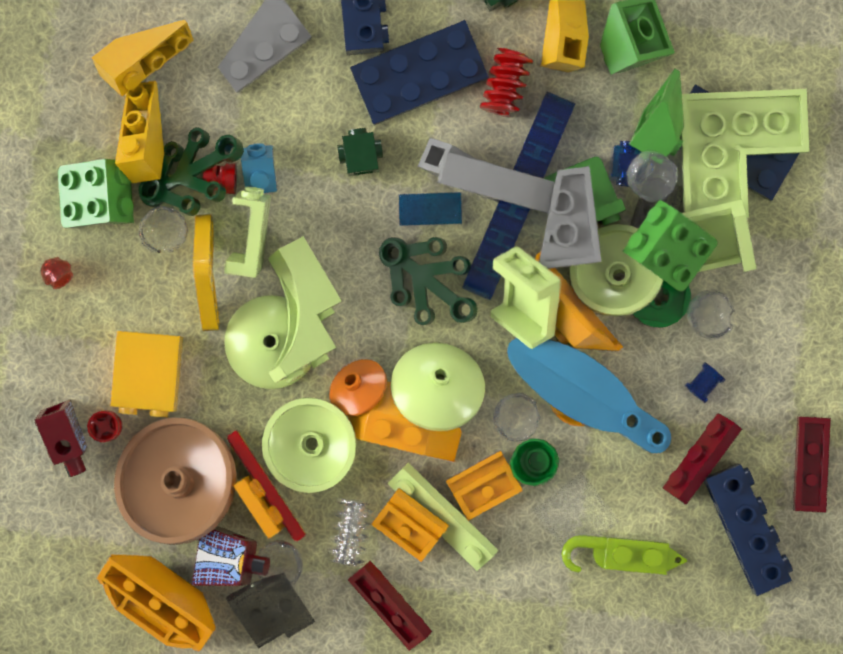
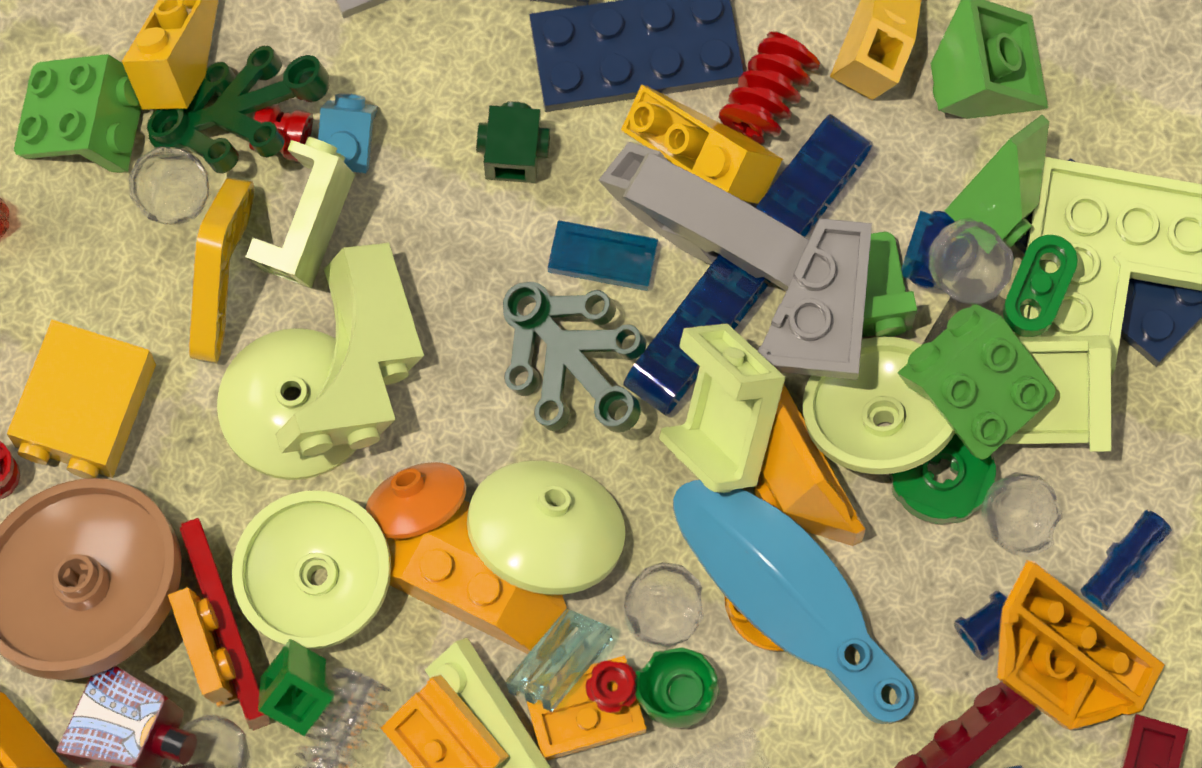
camera: 10 degrees right, 15 degrees down
none -> green brick [258,639,334,736]
none -> clear light blue tile [506,609,613,712]
none -> red plate [585,660,637,713]
none -> yellow slope [621,85,783,205]
none -> light orange wedge [997,560,1165,730]
none -> green plate [1003,235,1078,337]
none -> clear blue pin [1080,510,1172,611]

